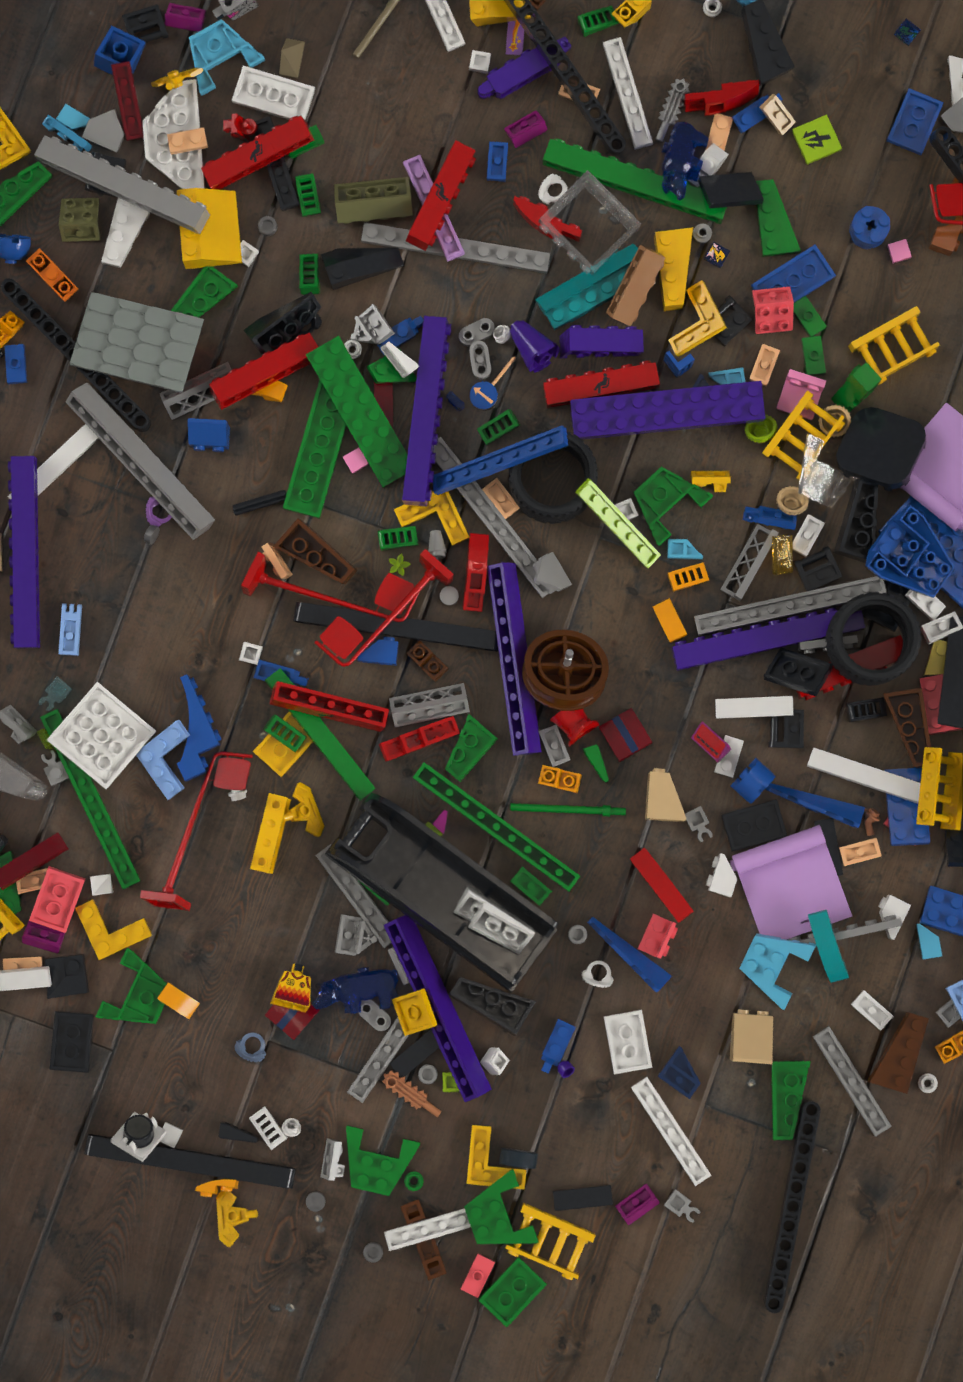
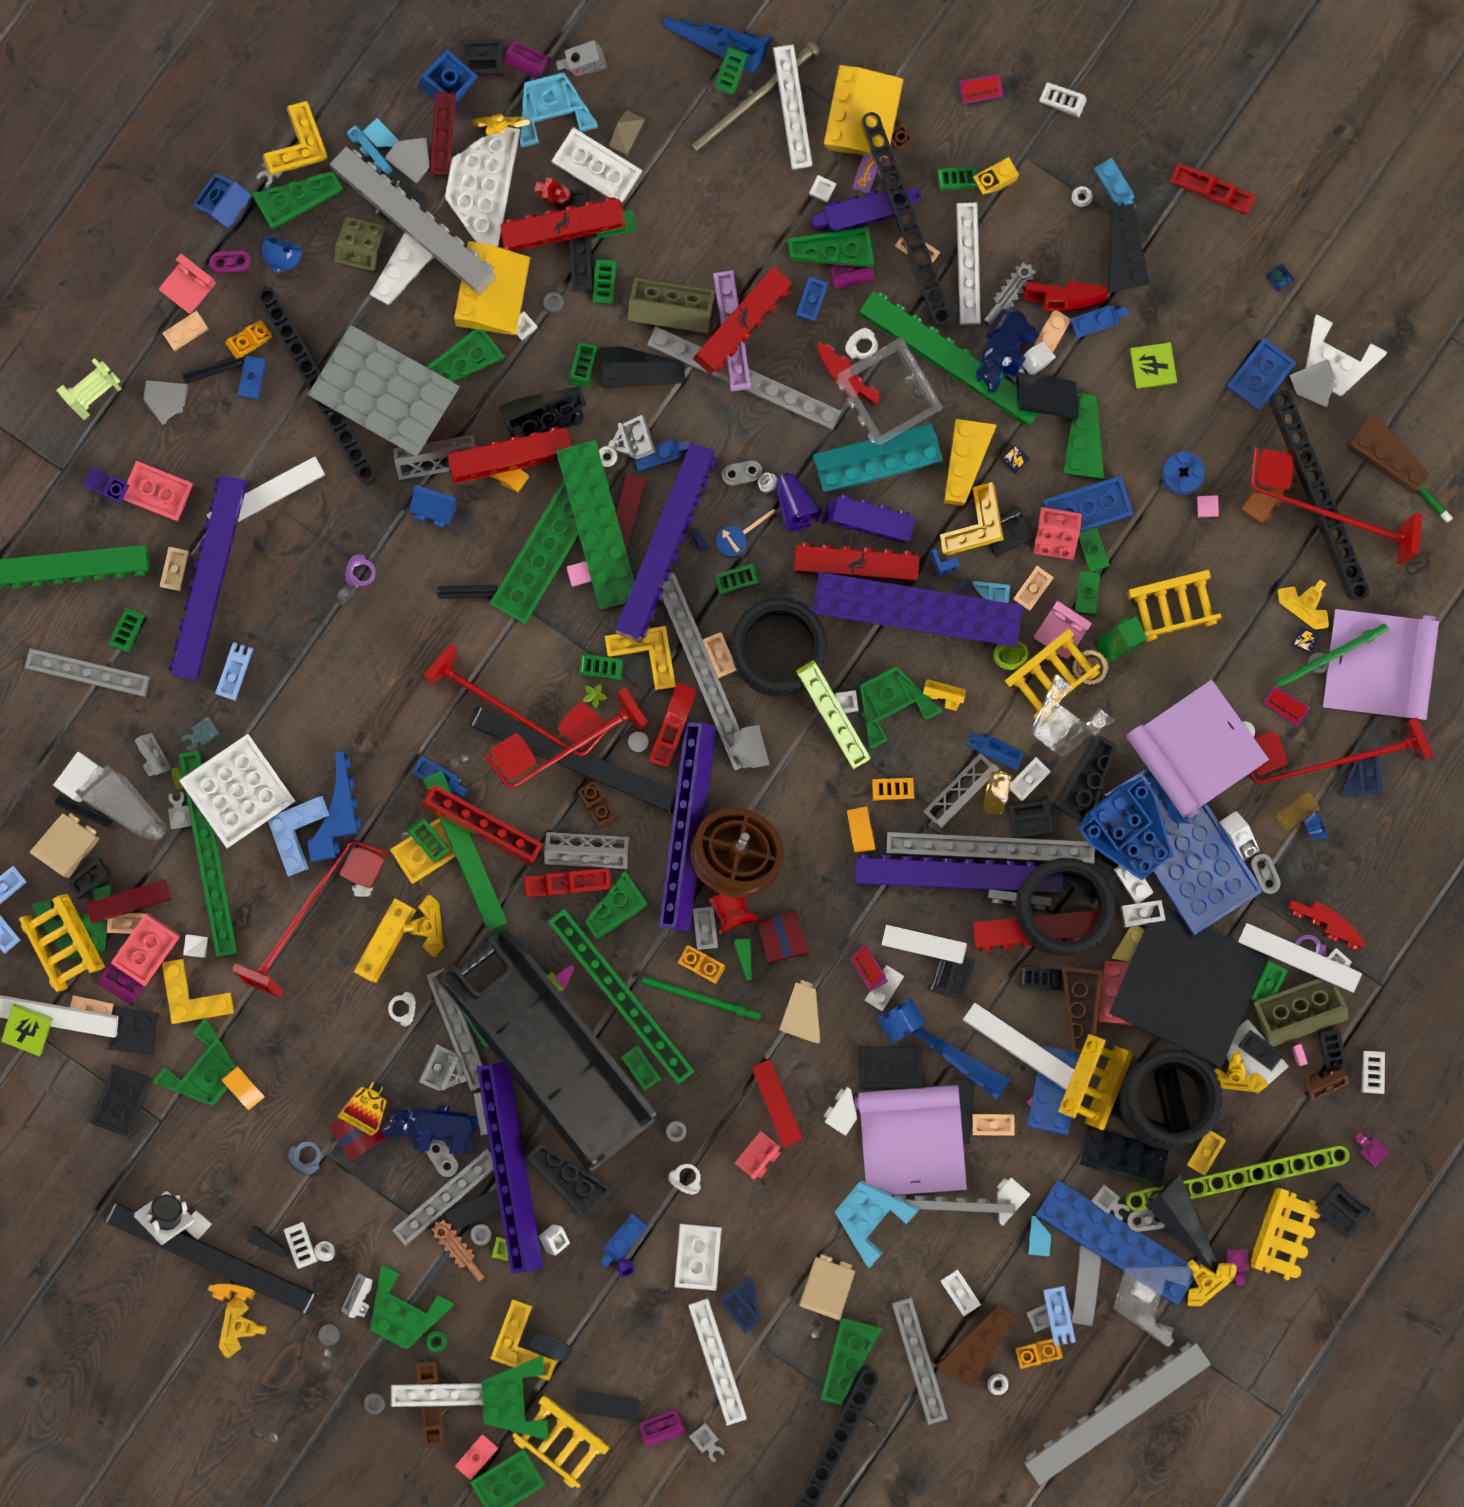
camera: 10 degrees right, 0 degrees up
orange slope [26,248,79,302] -> none
light grey brick [66,382,215,540] -> none
light nougat plate [167,128,208,155] -> none
white slope [239,642,263,665] -> none
light nougat plate [262,543,293,579] -> none
reddish brown wedge [273,518,358,584] -> none
blue slope [358,637,399,666] -> none
green wing [367,348,417,384] -> none
white slope [381,342,419,378] -> none
yellow plate [392,988,437,1036] -> none
light grey cone [428,530,447,560] -> none
blue plate [433,425,568,495] -> none
white slope [453,886,535,954] -> none
light grey plate [469,341,491,379] -> none
blue wedge [587,917,672,993] -> none
medium nougat brick [606,244,665,326] -> none
medium azure tile [667,539,703,560] -> none
light grey plate [685,806,712,842] -> none
light grey plate [693,224,712,243] -> none
tan plate [759,94,796,135] -> none
black tile [764,648,833,696] -> none
tan hat [776,486,809,515] -> none
teal slope [808,909,849,983] -> none
black tile [836,407,926,491] -> none
nougat plate [864,808,881,836] -> none
none -> white piece [388,991,416,1026]
none -> green wing [788,227,874,267]

